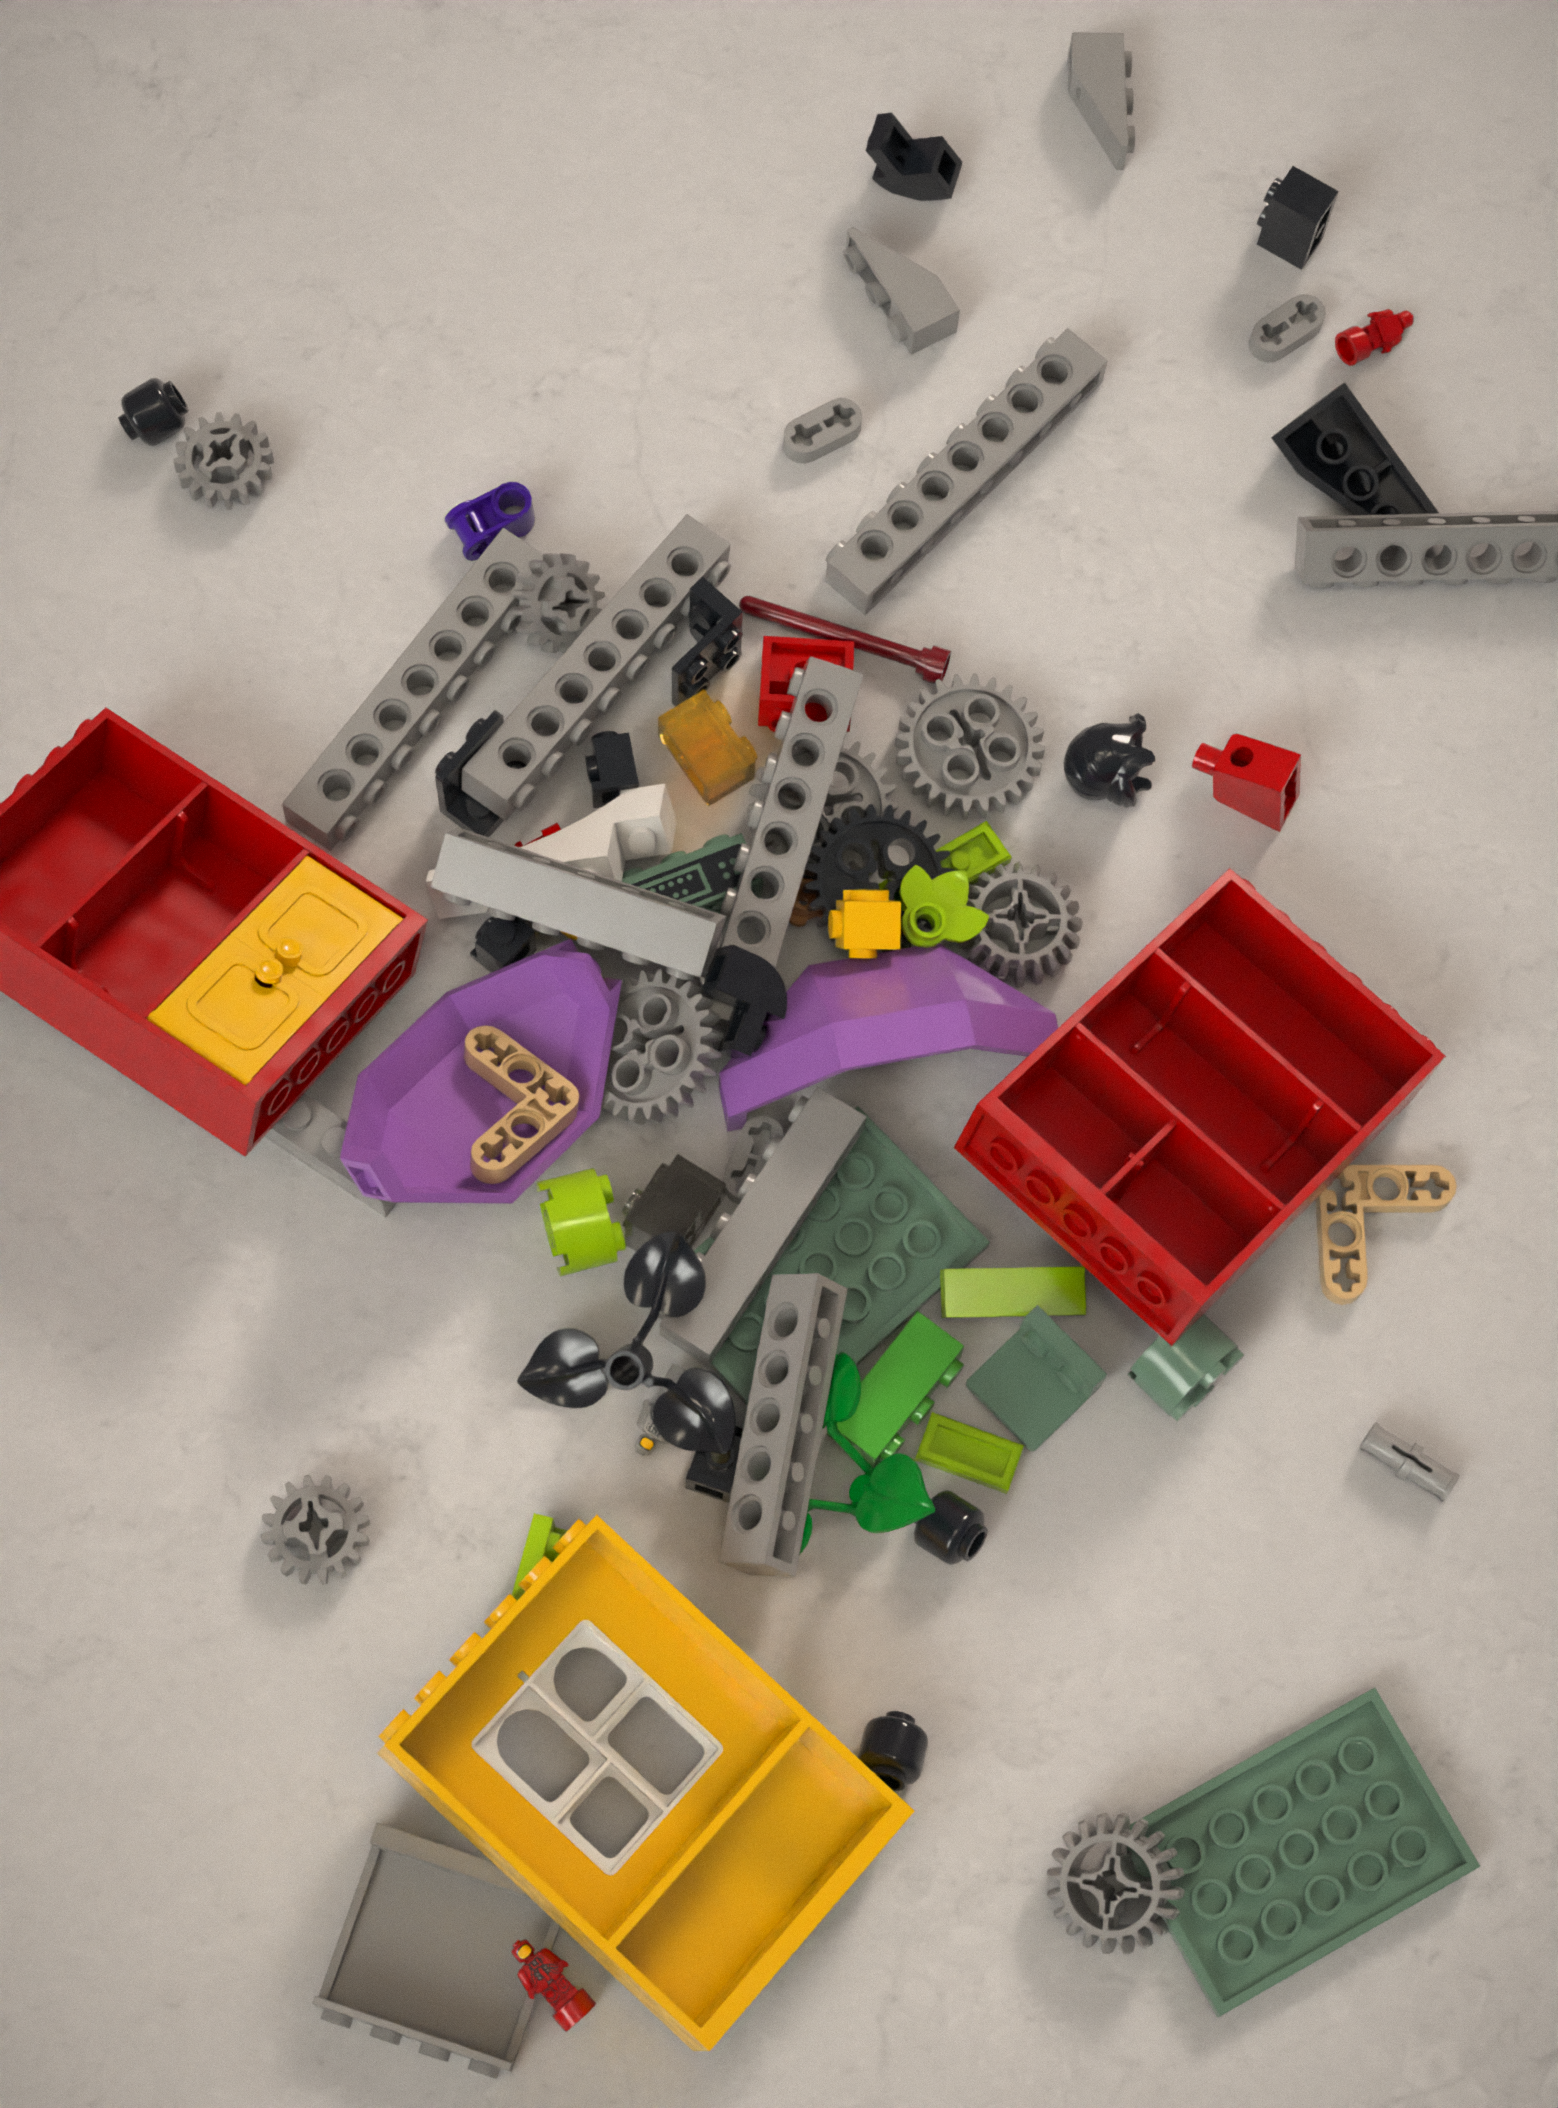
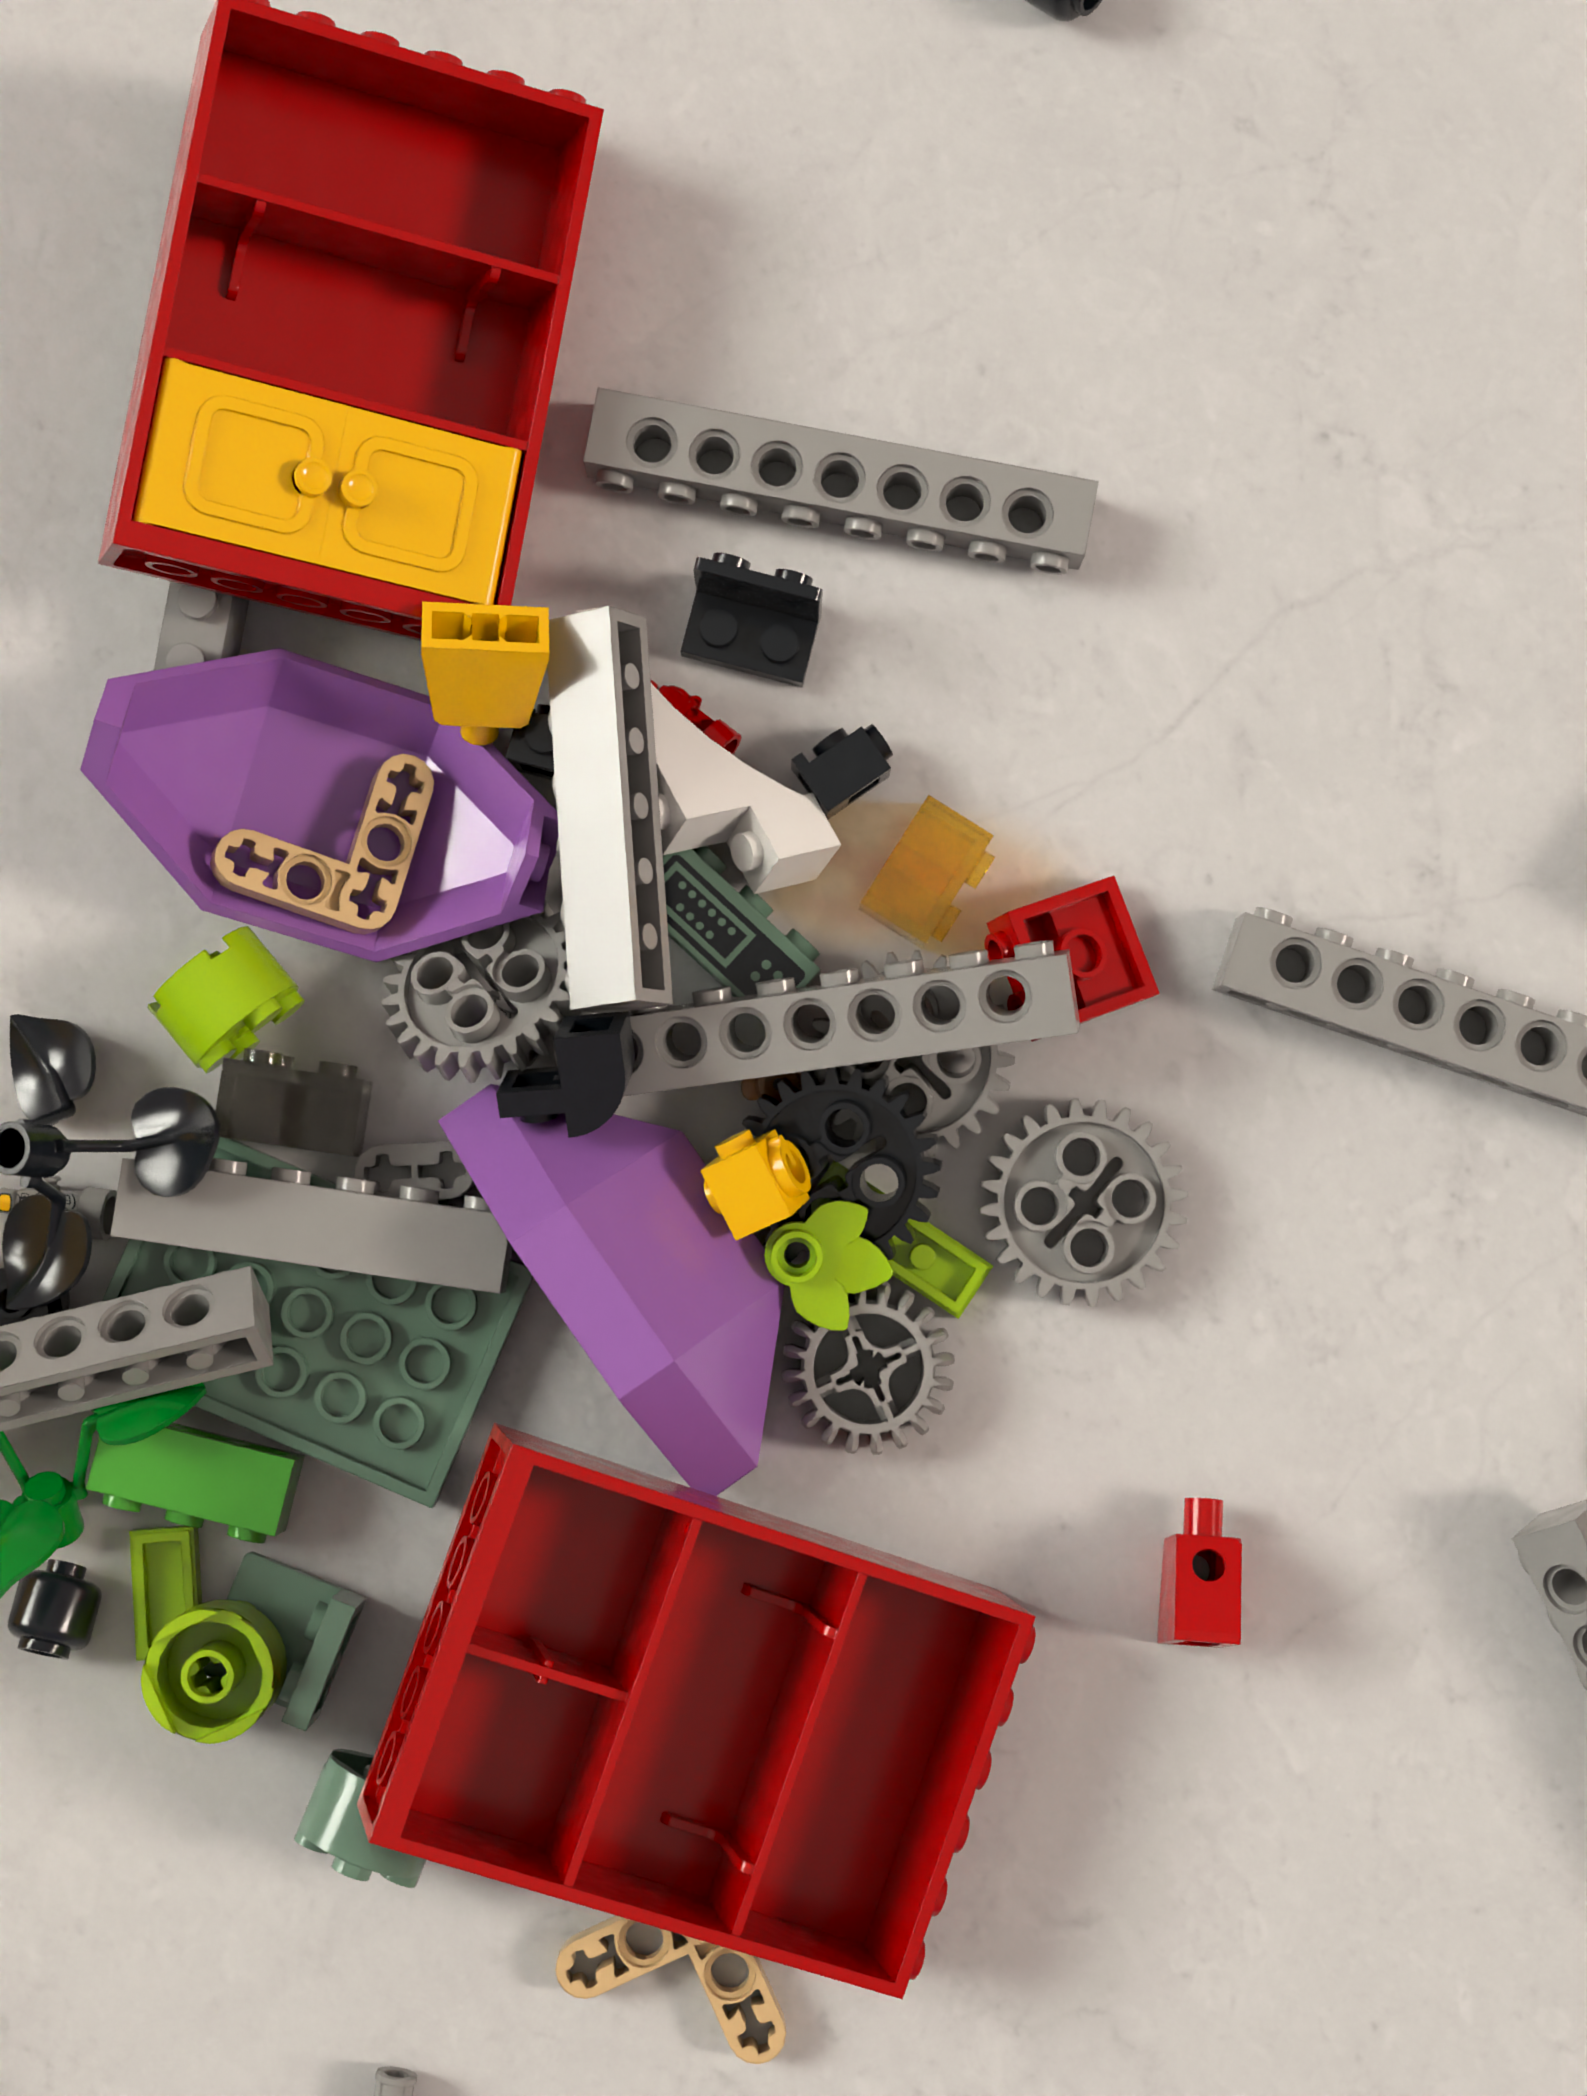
camera: 70 degrees right, 15 degrees up
light grey gear [173,412,274,510] -> none
dark purple piece [445,482,535,561] -> none
light grey brick [462,514,731,821] -> none
light grey gear [511,553,605,653] -> none
black bracket [672,577,743,709] -> none
dark red piece [739,596,952,684] -> none
light grey beam [783,398,862,464] -> none
lime tile [940,1266,1086,1318] -> none
black hair [1063,713,1156,808] -> none
none -> lime brick [141,1599,287,1744]
none -> yellow torso [421,601,549,745]

